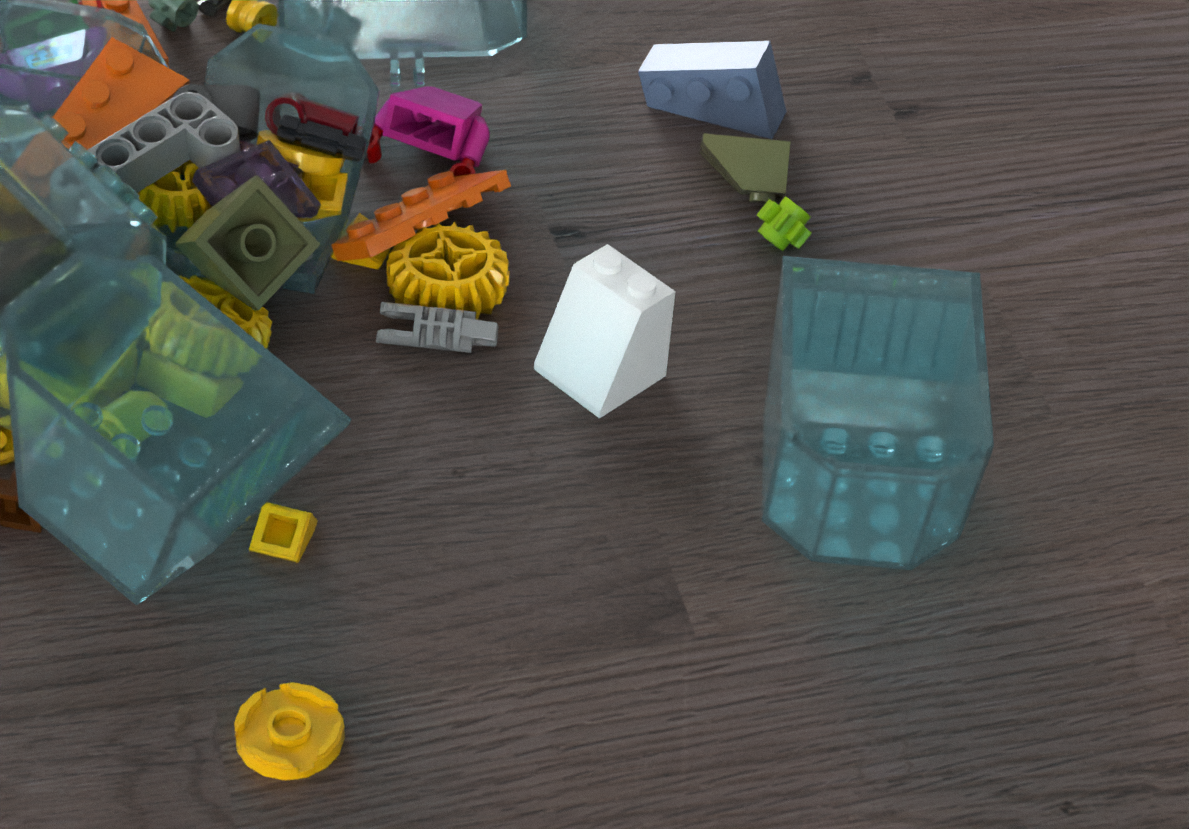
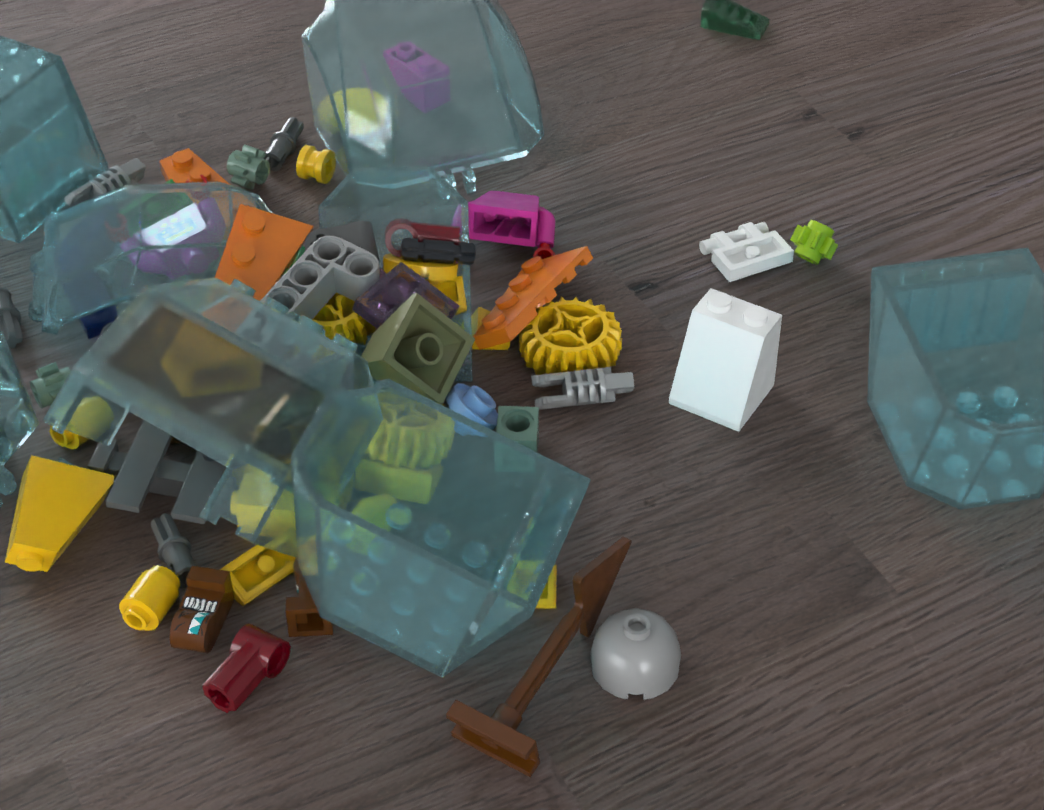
camera: 10 degrees left, 0 degrees up
yellow tile [234,682,345,781] -> none
sand blue wedge [638,41,786,139] -> none
olive slope [700,133,791,204] -> none
none -> light blue plate [446,383,498,435]
none -> reddish brown piece [446,537,632,778]
none -> sand green brick [495,406,539,470]
none -> light grey cylinder [590,608,681,700]
none -> white plate [699,222,794,282]

